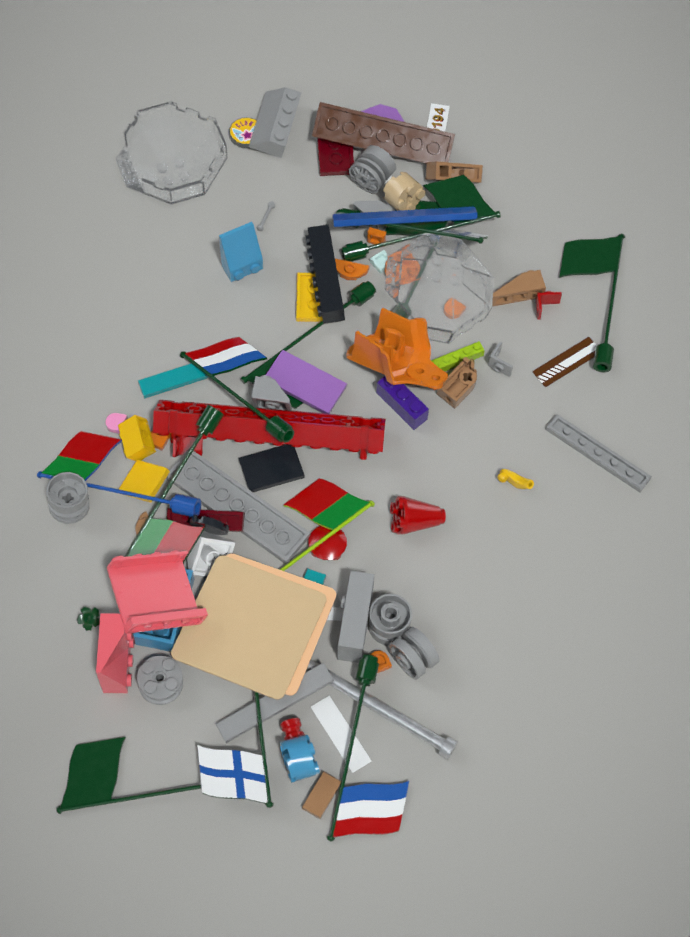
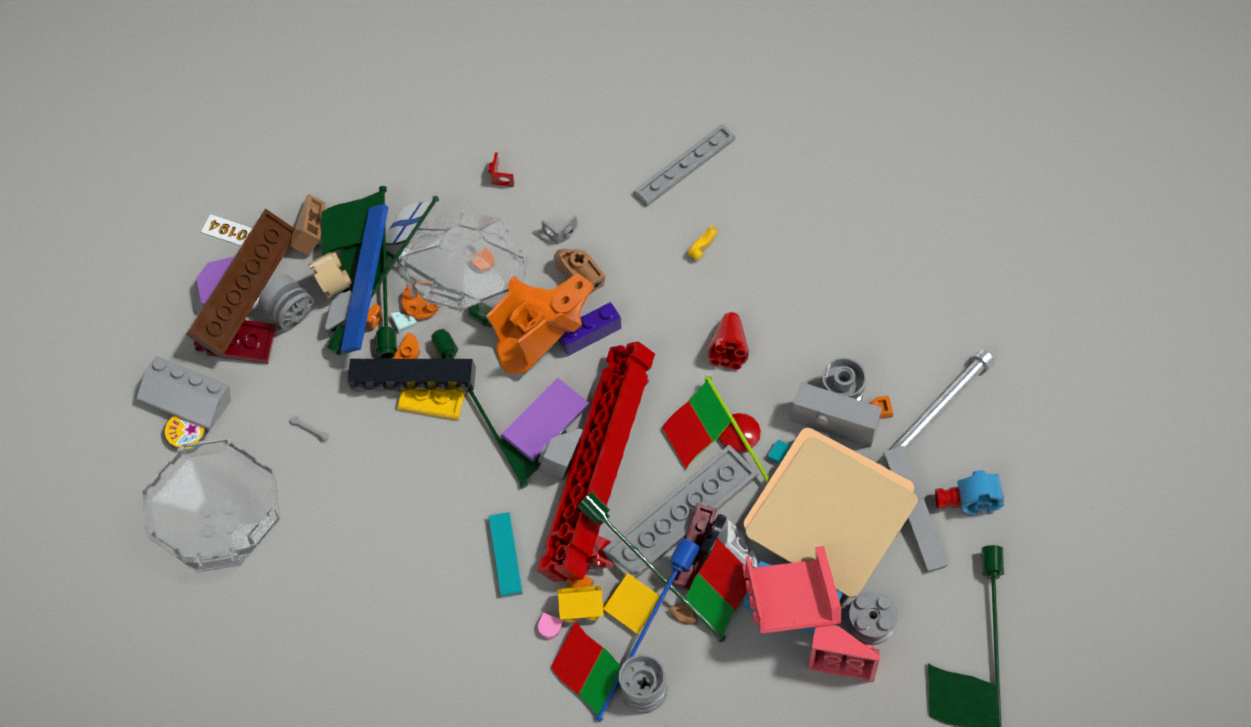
camera: 75 degrees left, 0 degrees up
dark green plant [76,607,100,631] -> none
flag [180,337,294,443] -> none
white flag [198,691,274,808] -> none
dark azure slope [219,222,263,282] -> none
black tile [238,444,305,493] -> none
medium nougat tile [302,772,341,819] -> none
white sticker [311,696,372,773] -> none
flag [327,654,409,842] -> none
light grey wheel [389,627,440,680] -> none
lime piece [431,341,485,372] -> none
medium nougat slope [490,270,546,307] -> none
reddish brown sticker [532,337,597,387] -> none
dark green flag [559,233,625,372] -> none

